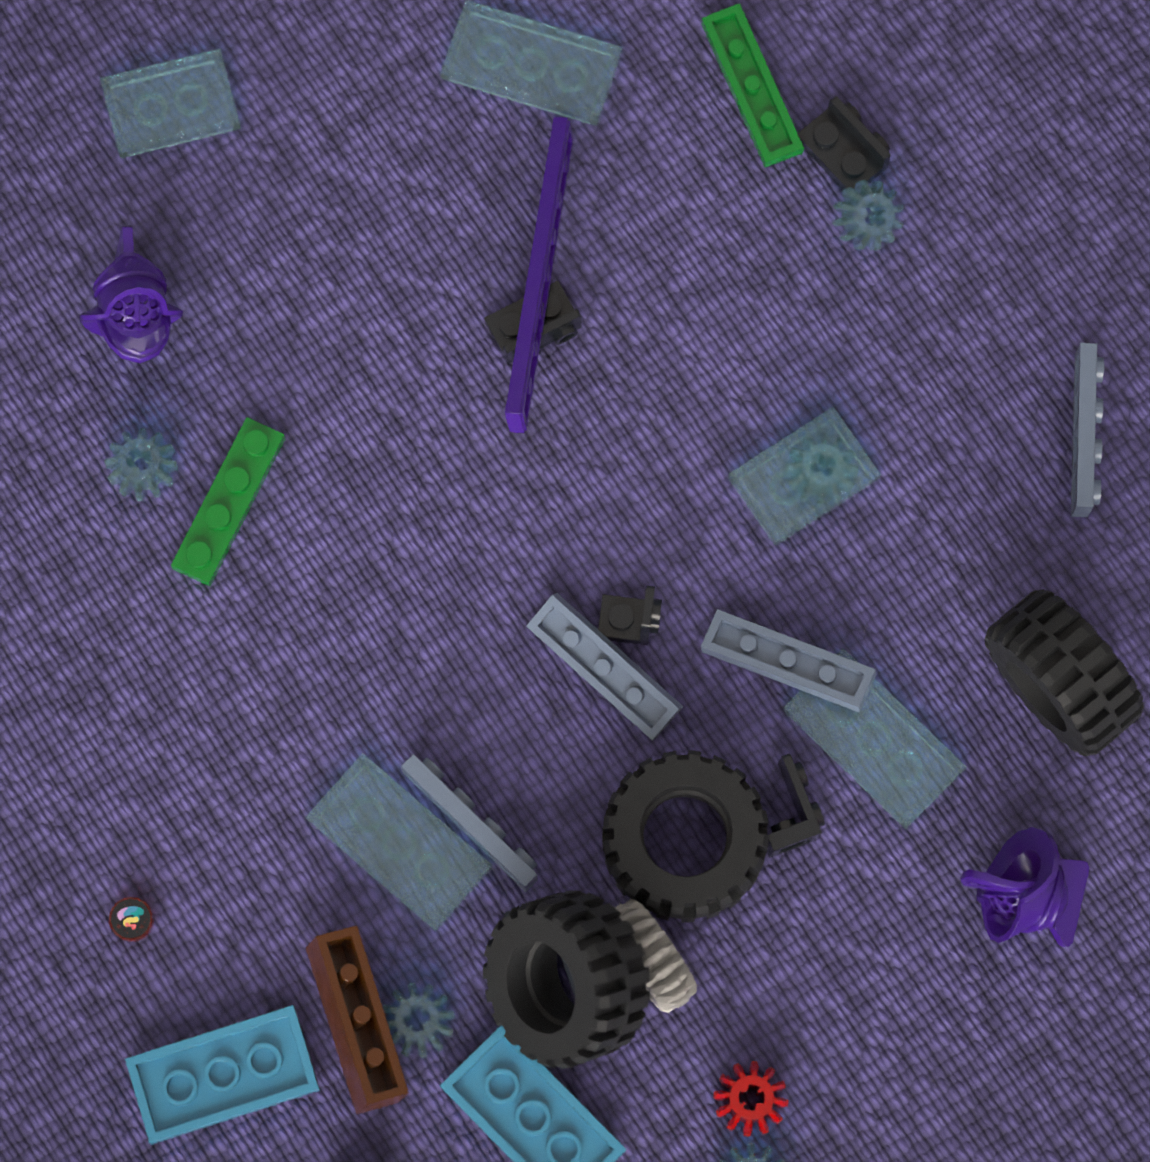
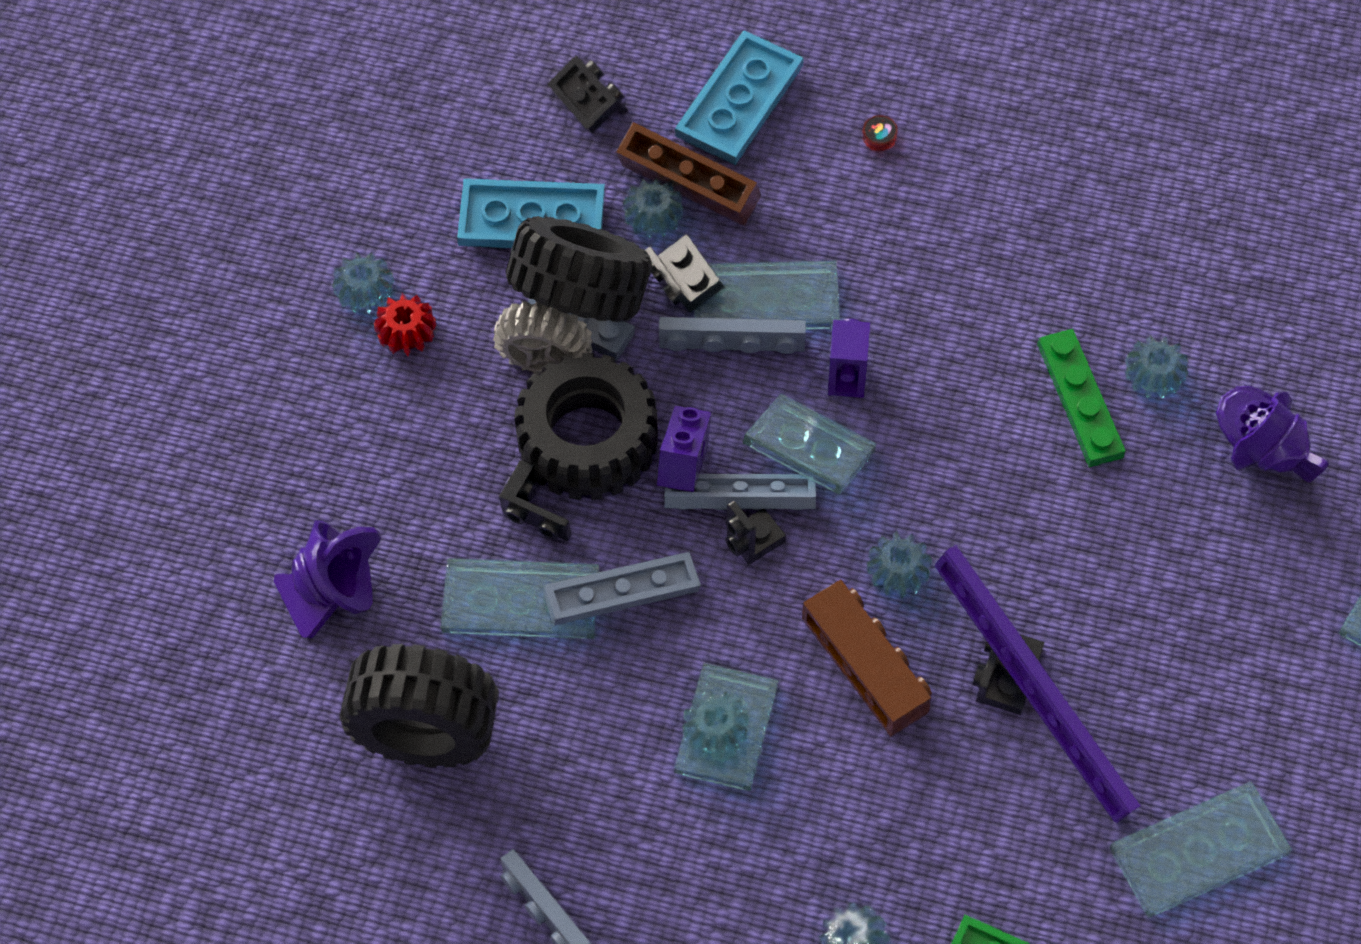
camera: 140 degrees right, 15 degrees down
none -> bracket [645,234,725,313]
none -> dark purple brick [657,406,711,492]
none -> clear light blue tile [743,394,877,495]
none -> reddish brown brick [802,579,932,737]
none -> dark purple brick [827,318,870,398]
none -> clear light blue gear [867,530,932,598]

